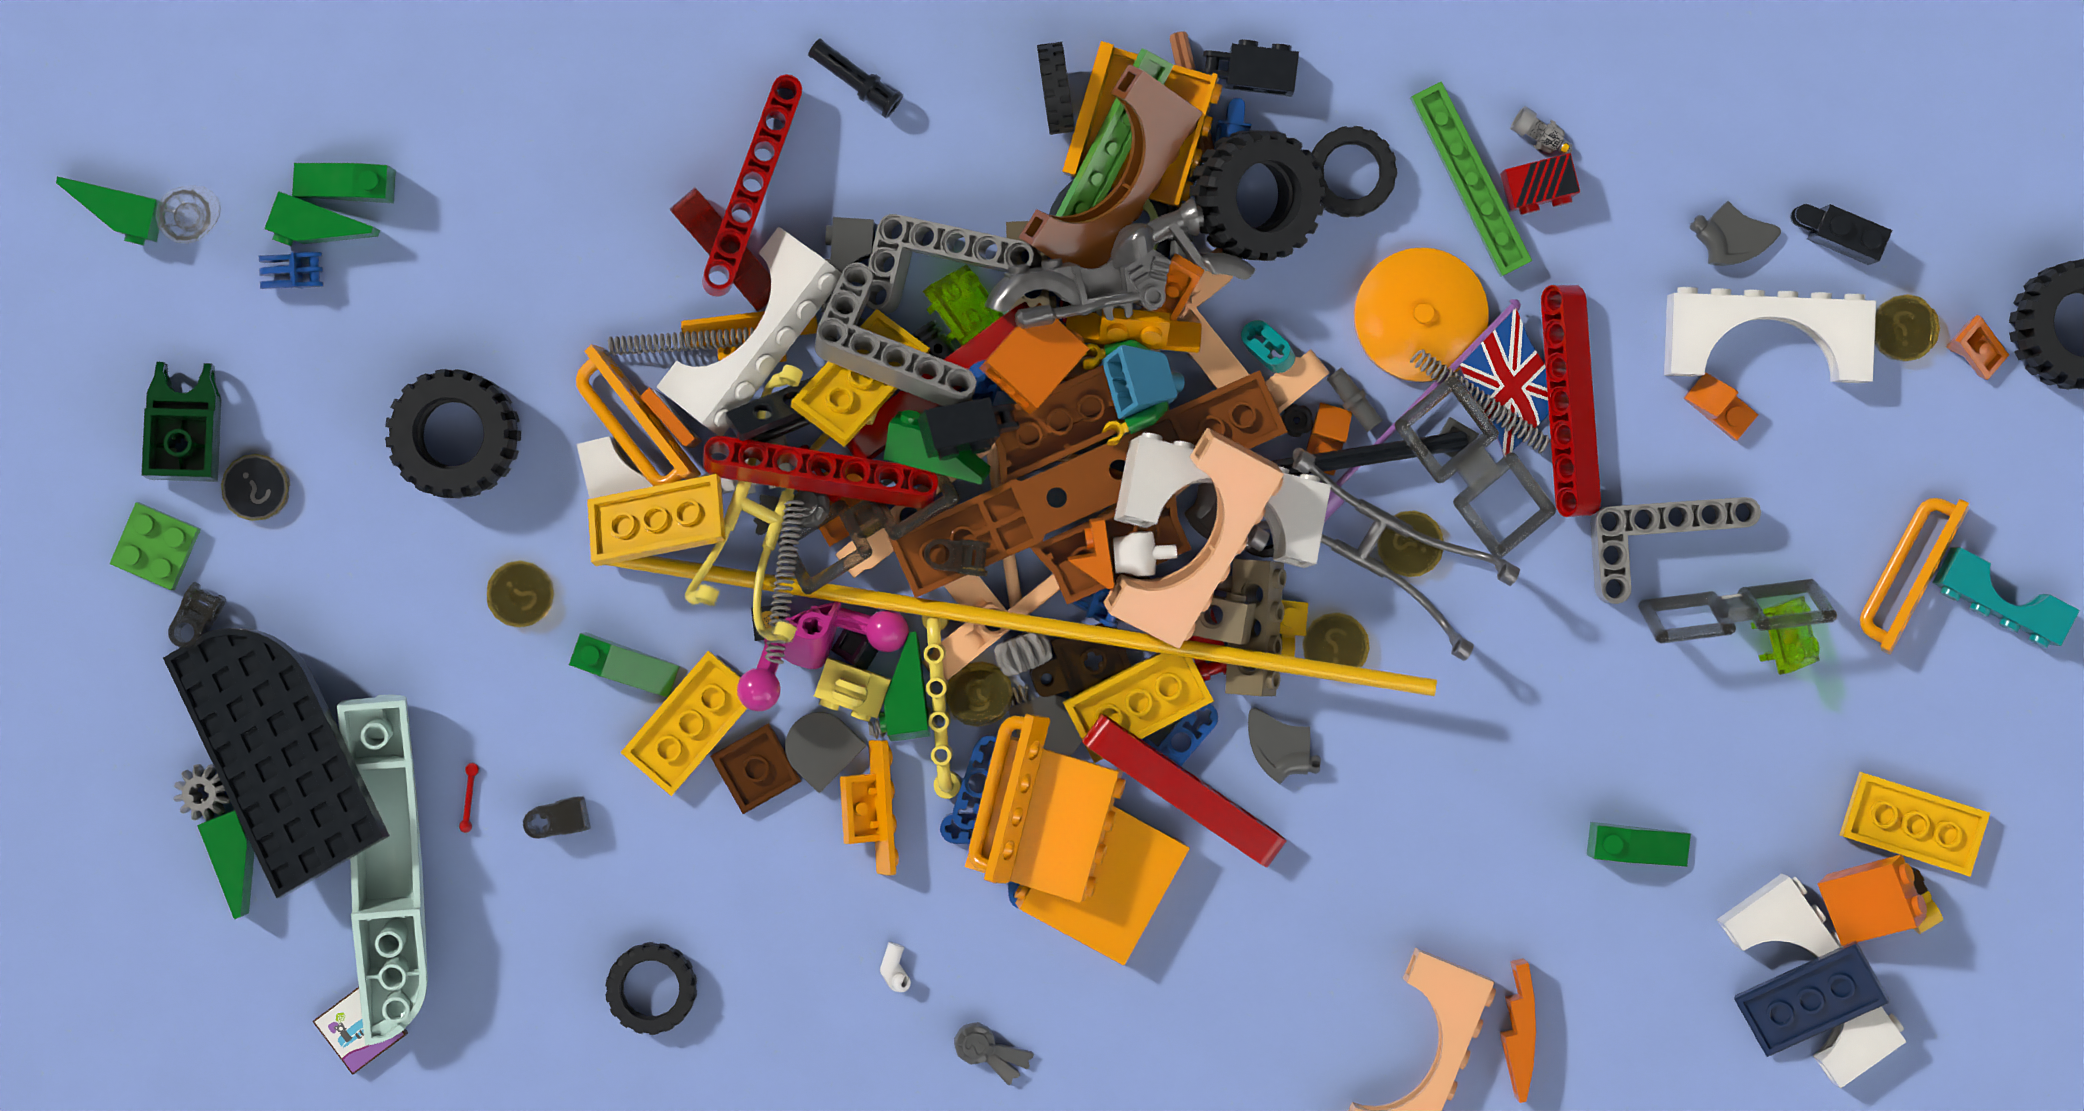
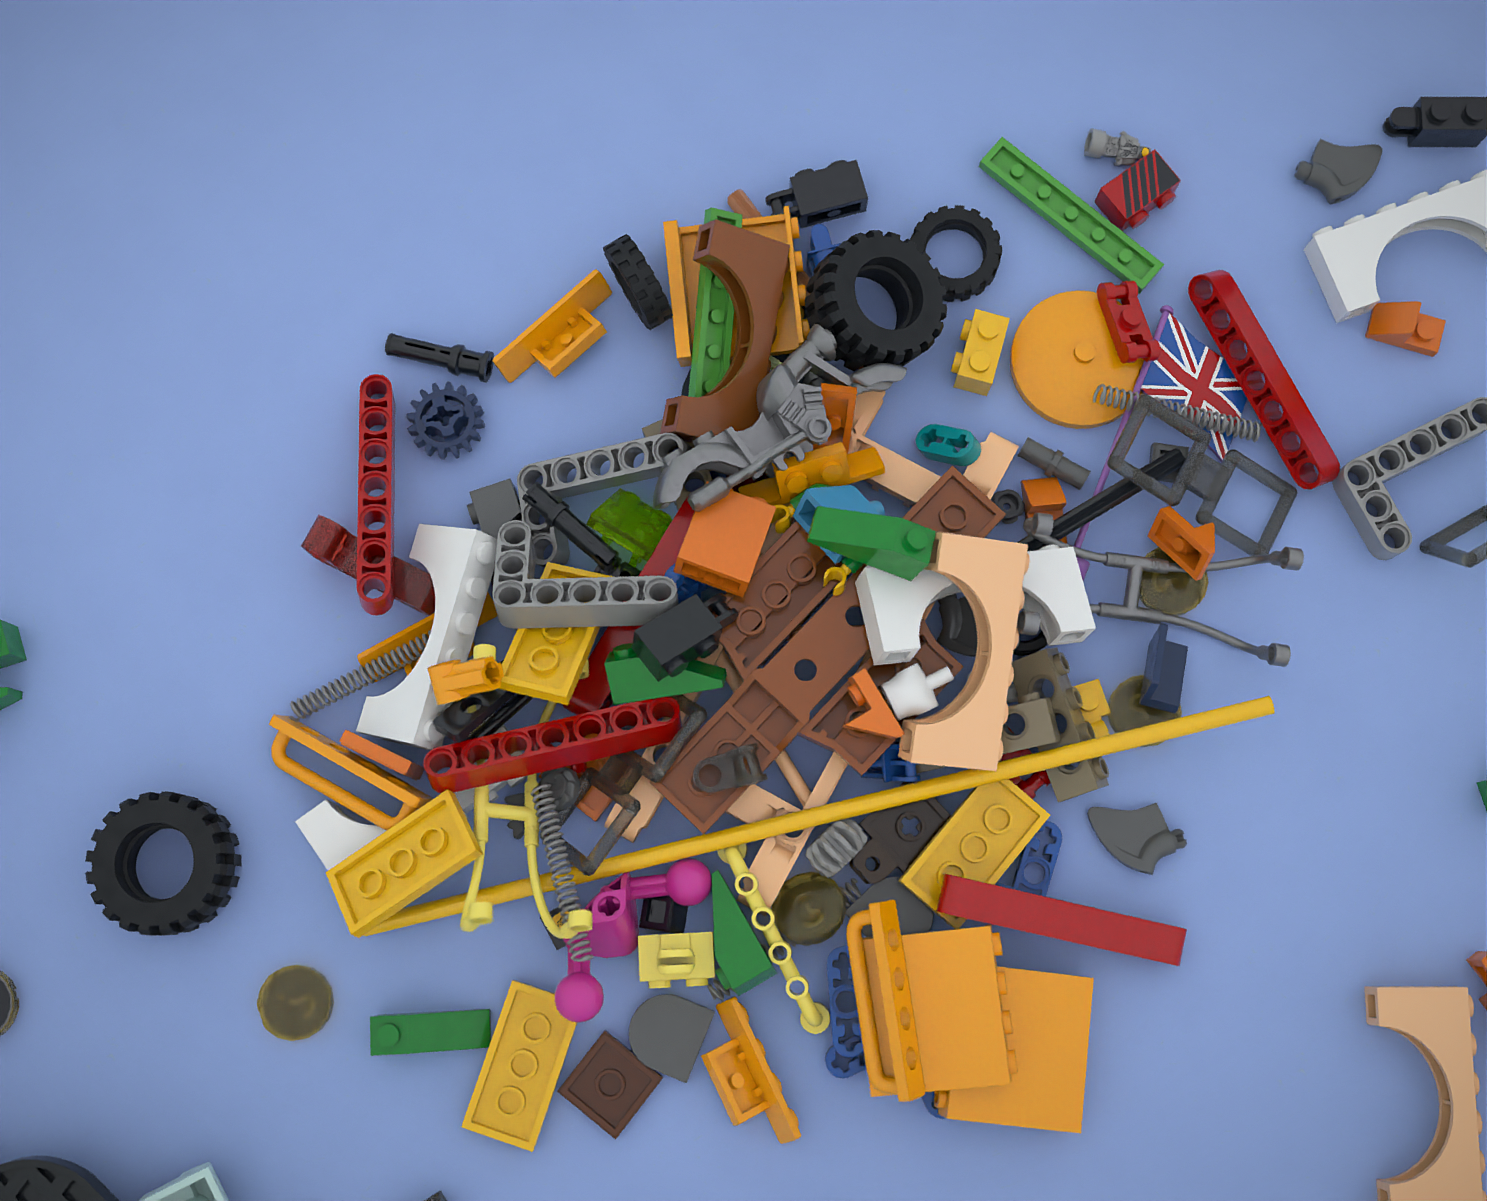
camera: 20 degrees left, 10 degrees down
none -> dark blue gear [406,382,485,460]
none -> light orange piece [427,656,504,705]
none -> light orange bracket [492,269,612,383]
none -> black pin [522,482,619,570]
none -> green slope [807,506,936,581]
none -> yellow brick [951,309,1010,396]
none -> red plate [1097,280,1161,364]
none -> dark blue panel [1139,623,1188,714]
none -> orange slope [1147,506,1215,581]

